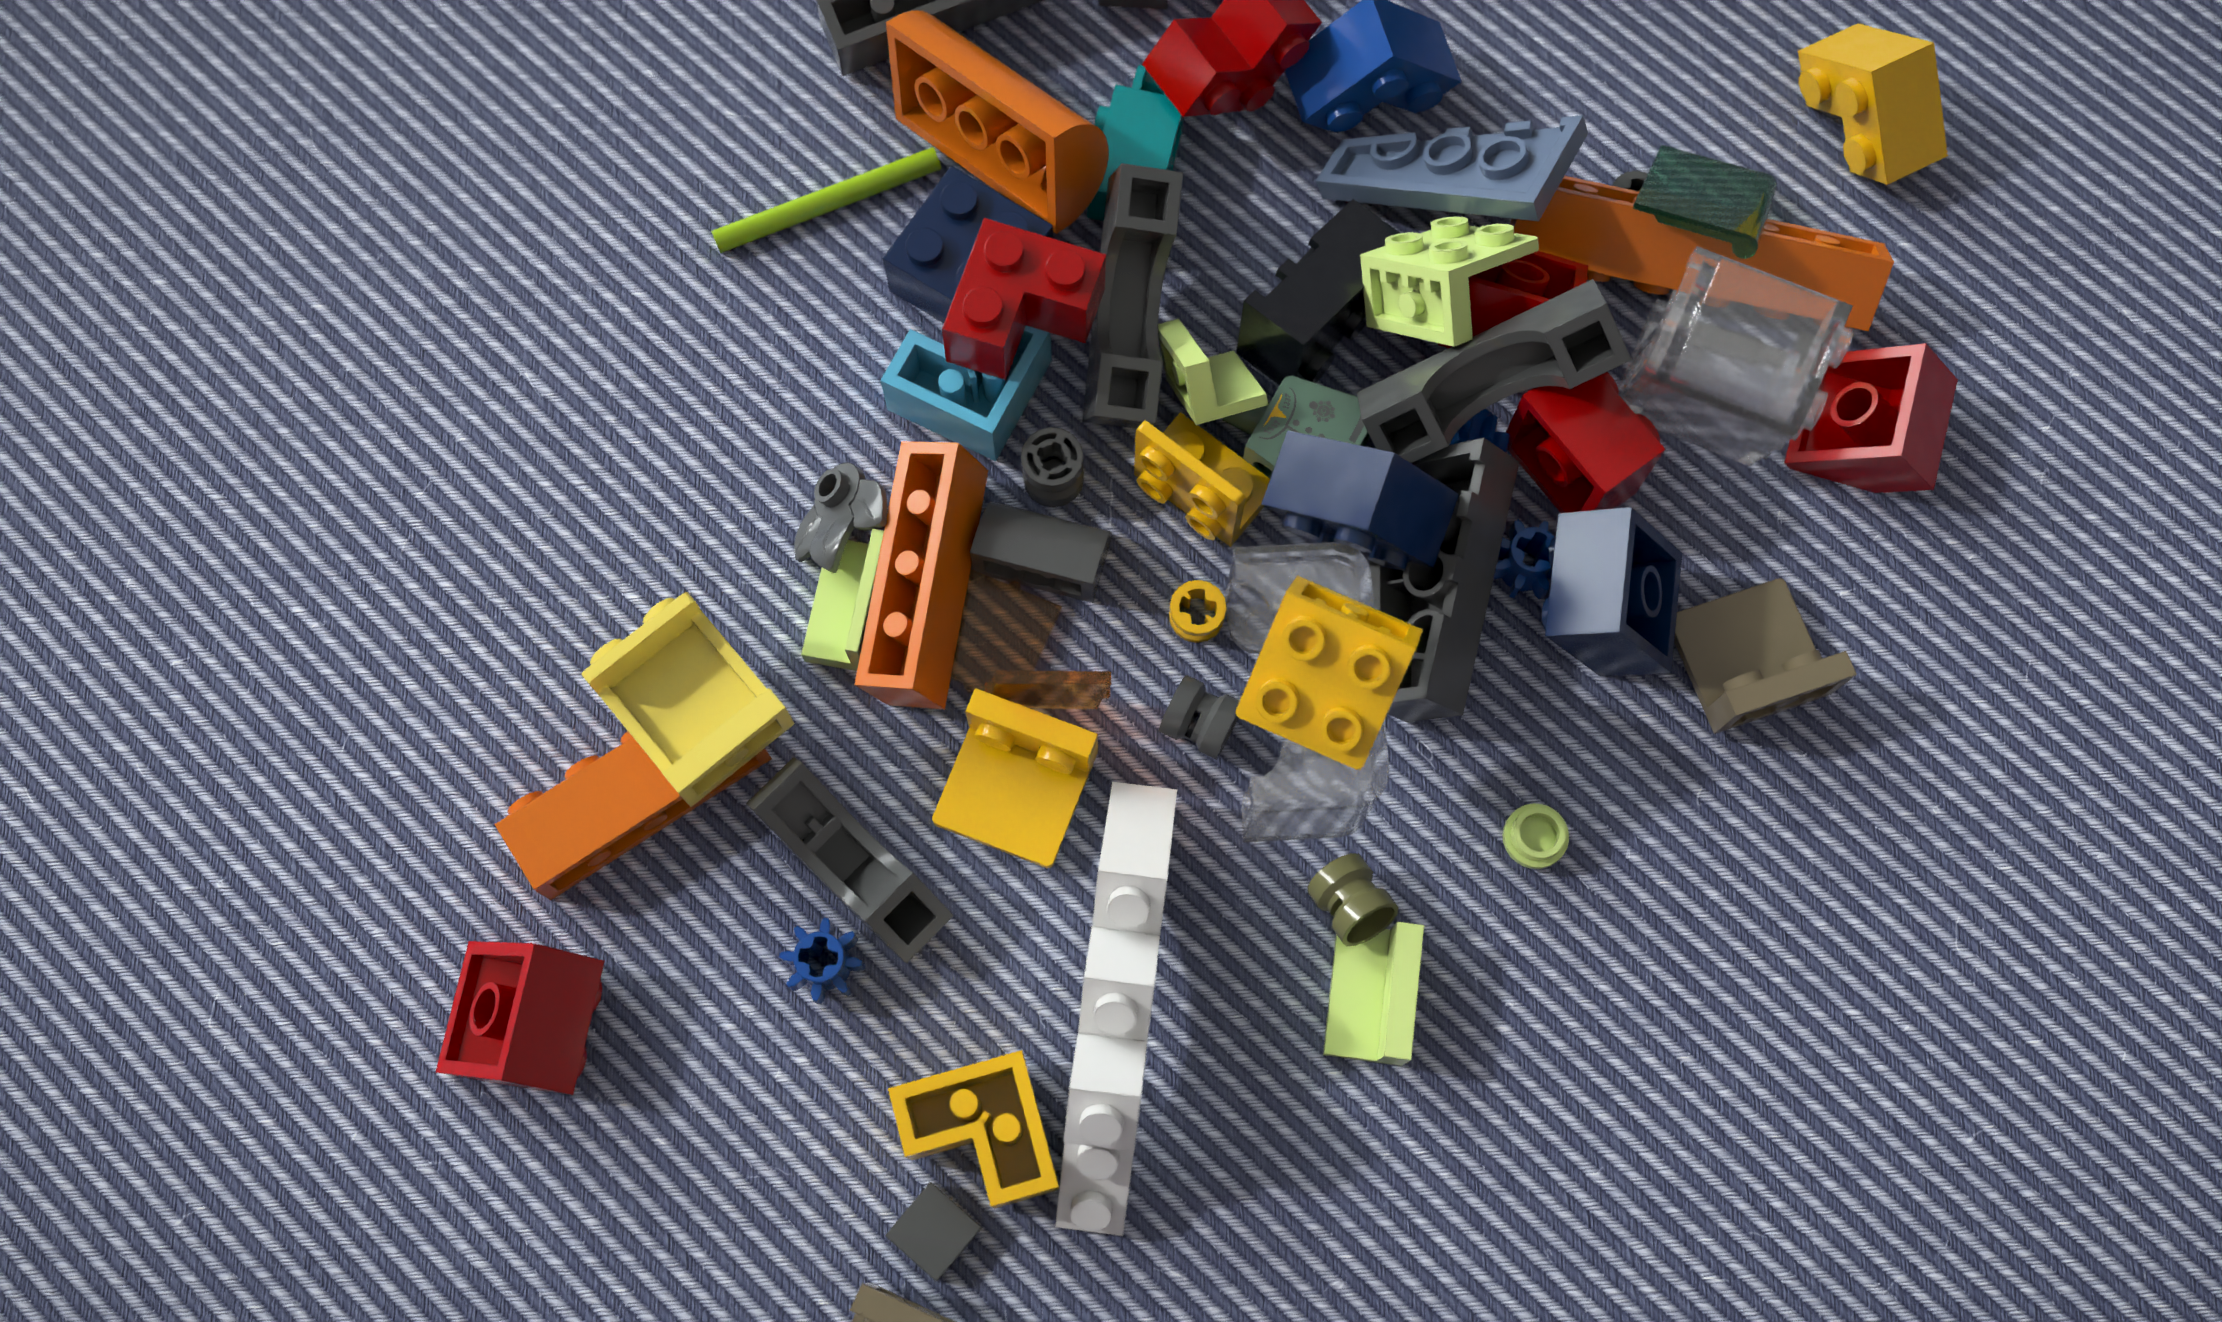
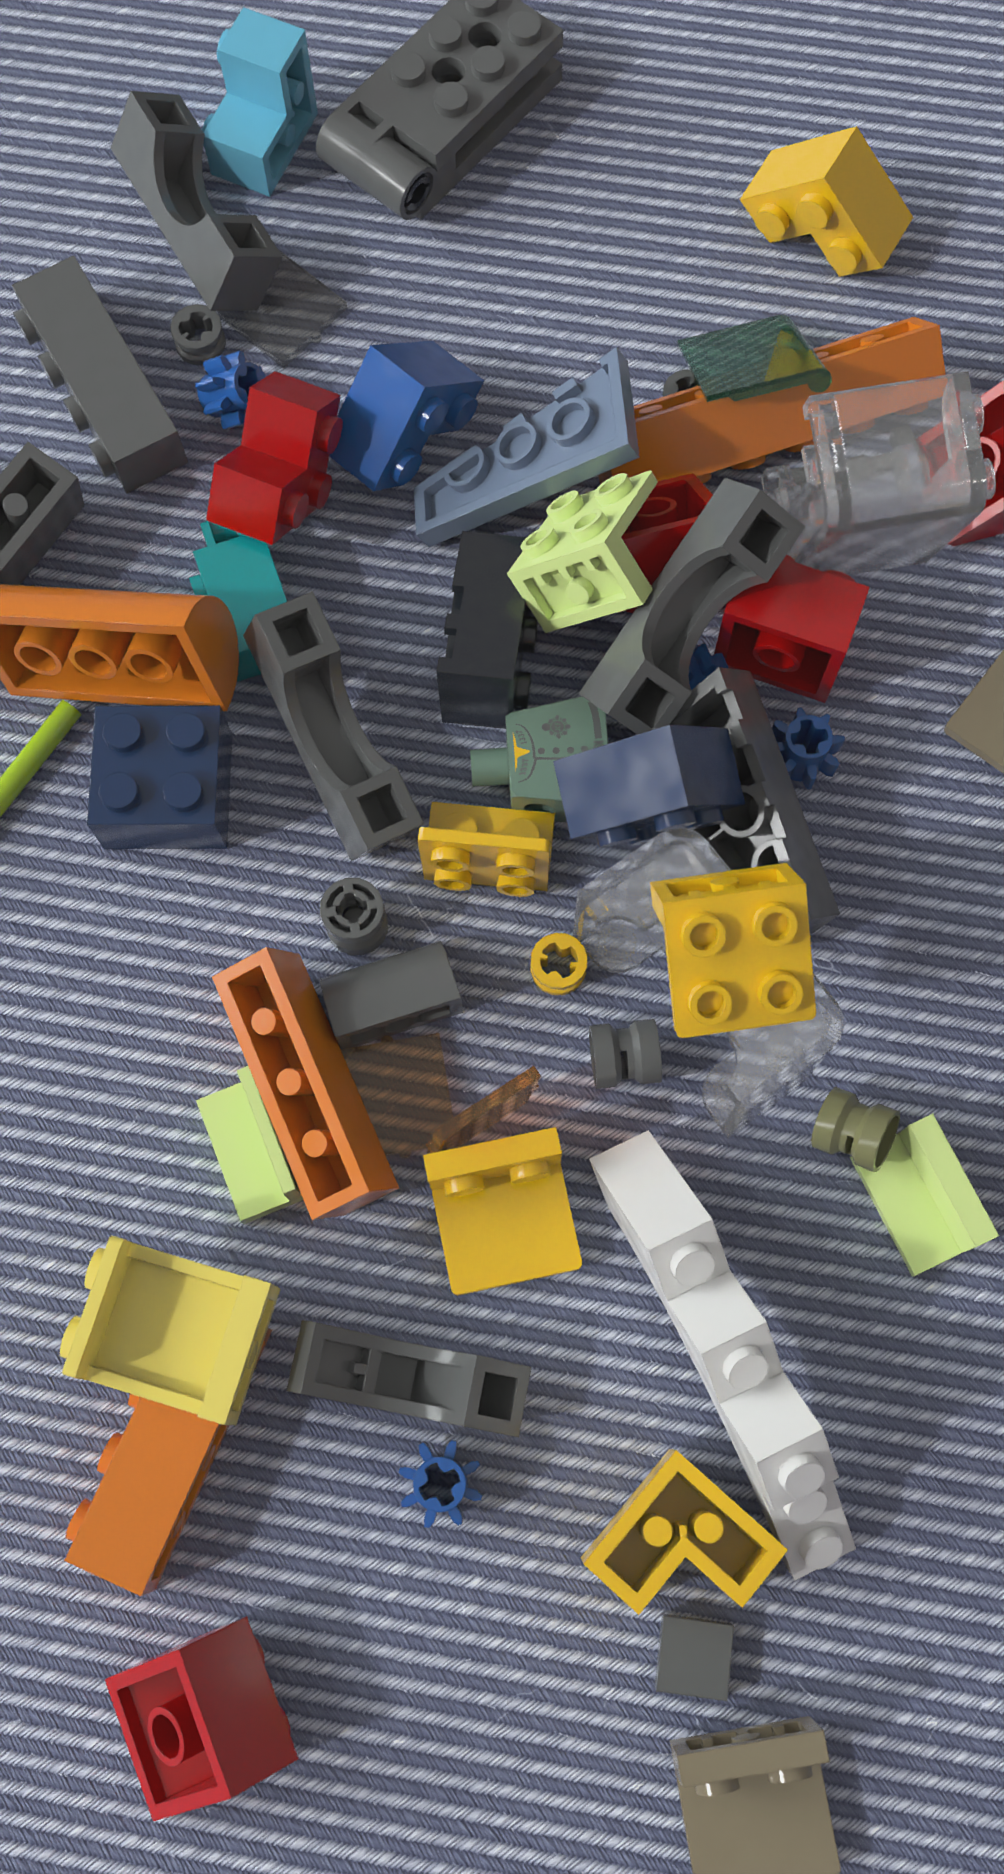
camera: 30 degrees left, 0 degrees up
dark grey plate [794,463,888,573] -> none
medium azure brick [880,326,1052,461] -> none
red brick [942,218,1106,380] -> none
yellowish green panel [1158,319,1269,425] -> none
yellowish green plate [1502,804,1569,869] -> none
dark blue brick [1542,507,1682,676] -> none

